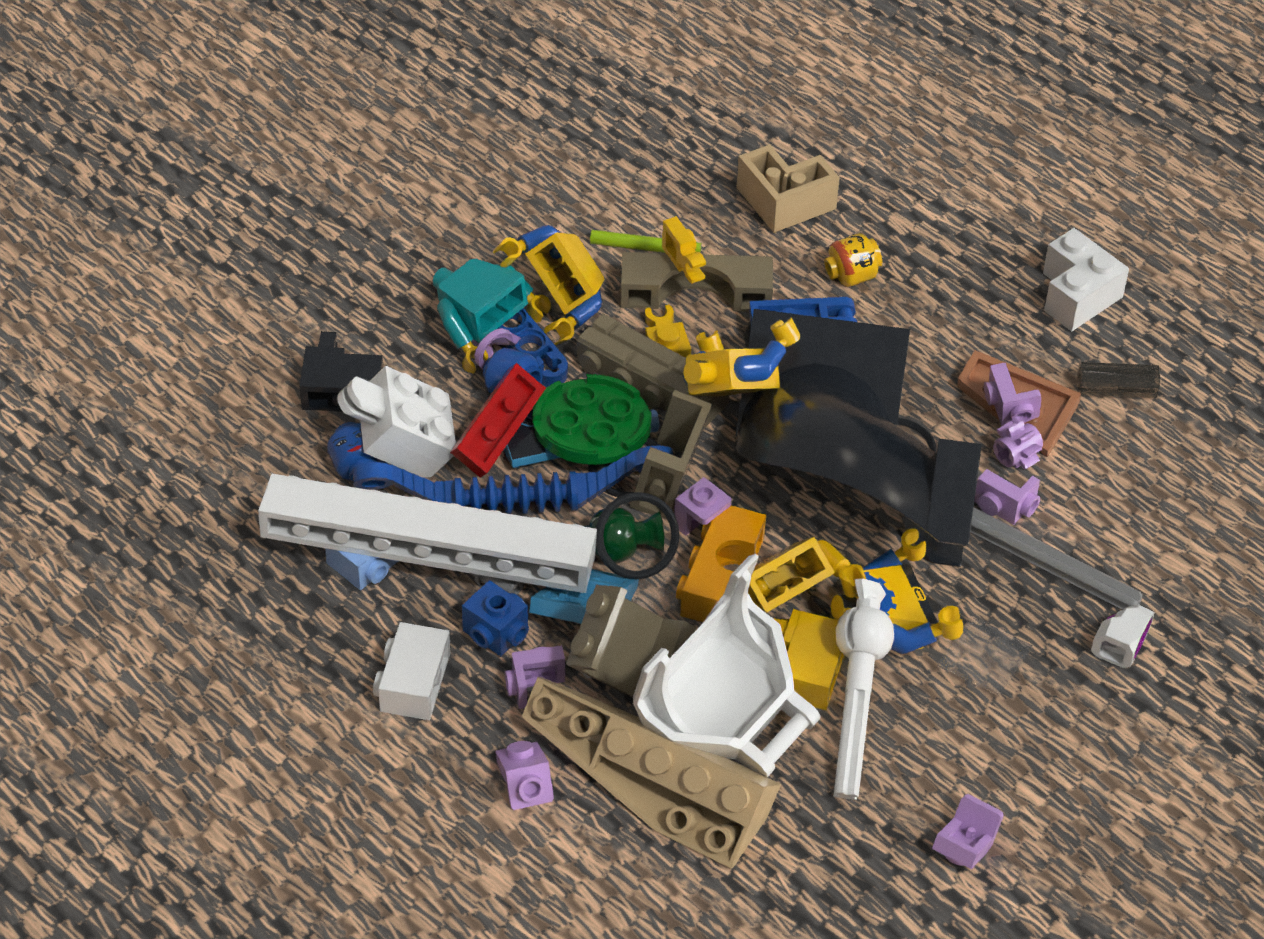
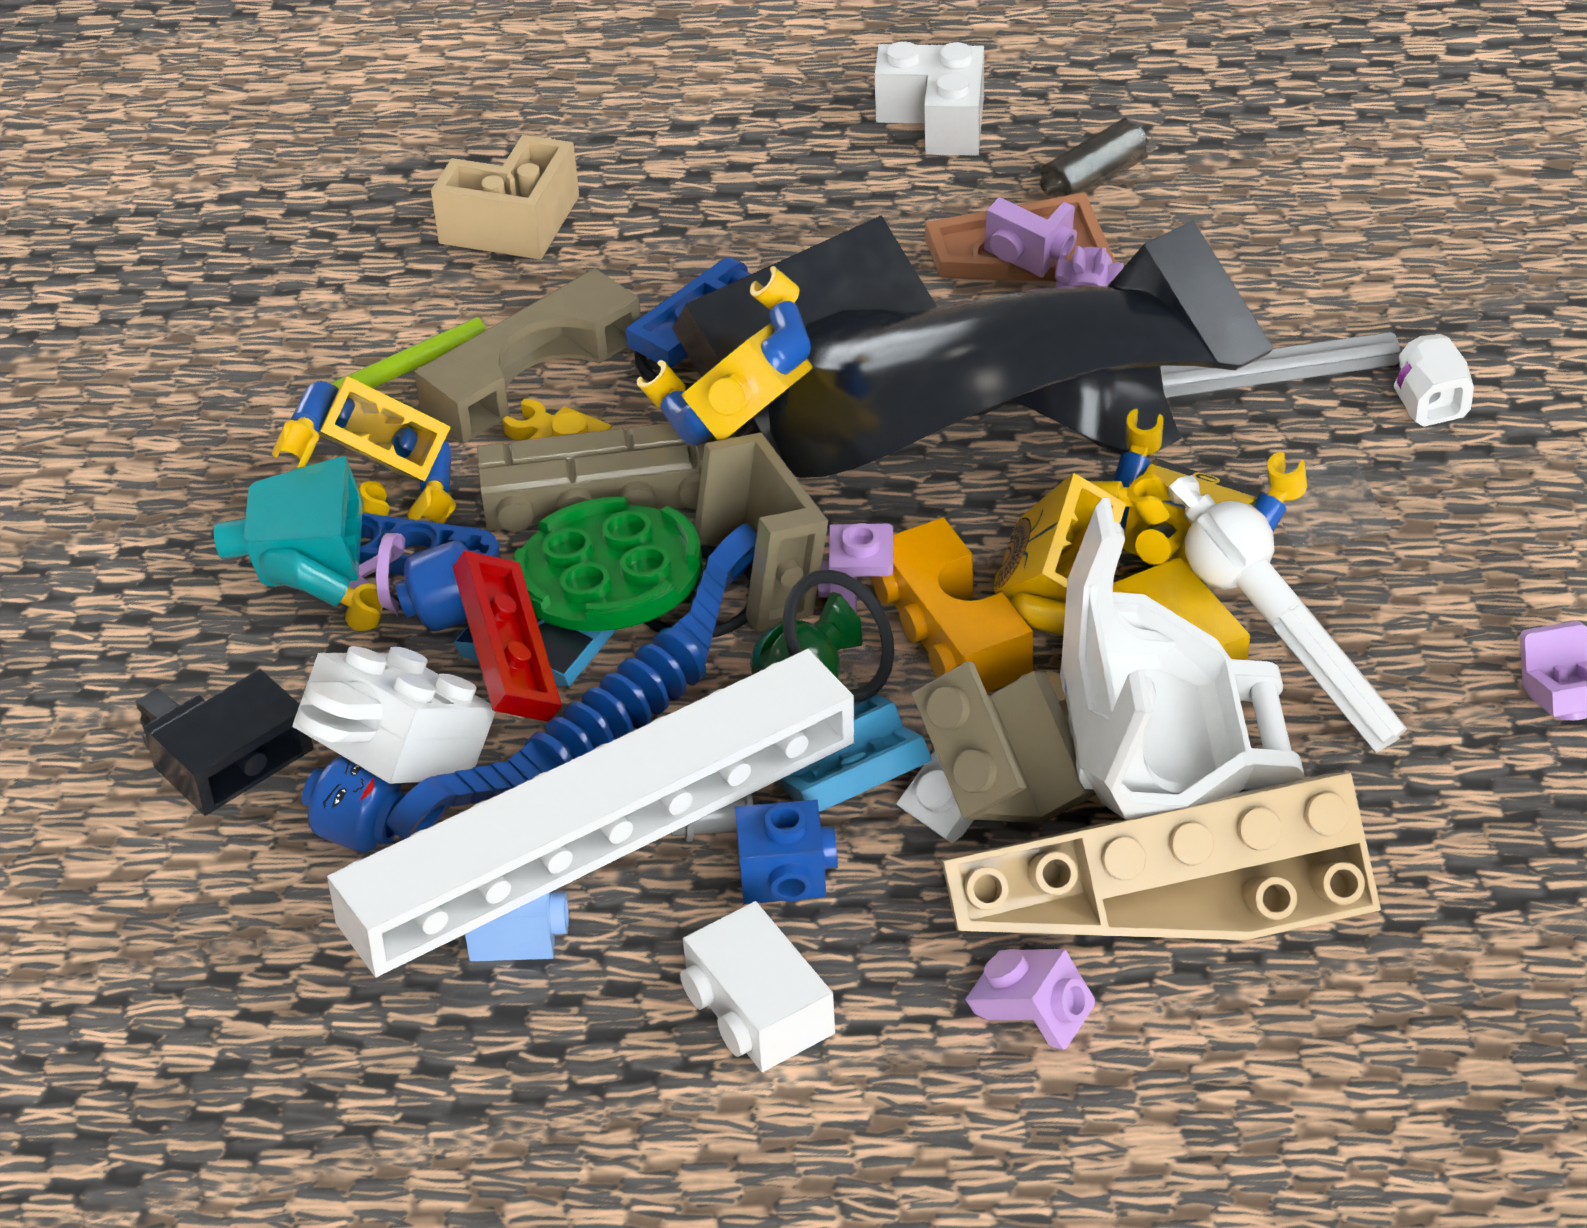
camera: 40 degrees left, 5 degrees down
lavender bracket [505,645,565,709] -> none
yellow plate [662,216,706,284] -> none
yellow head [824,233,883,287] -> none

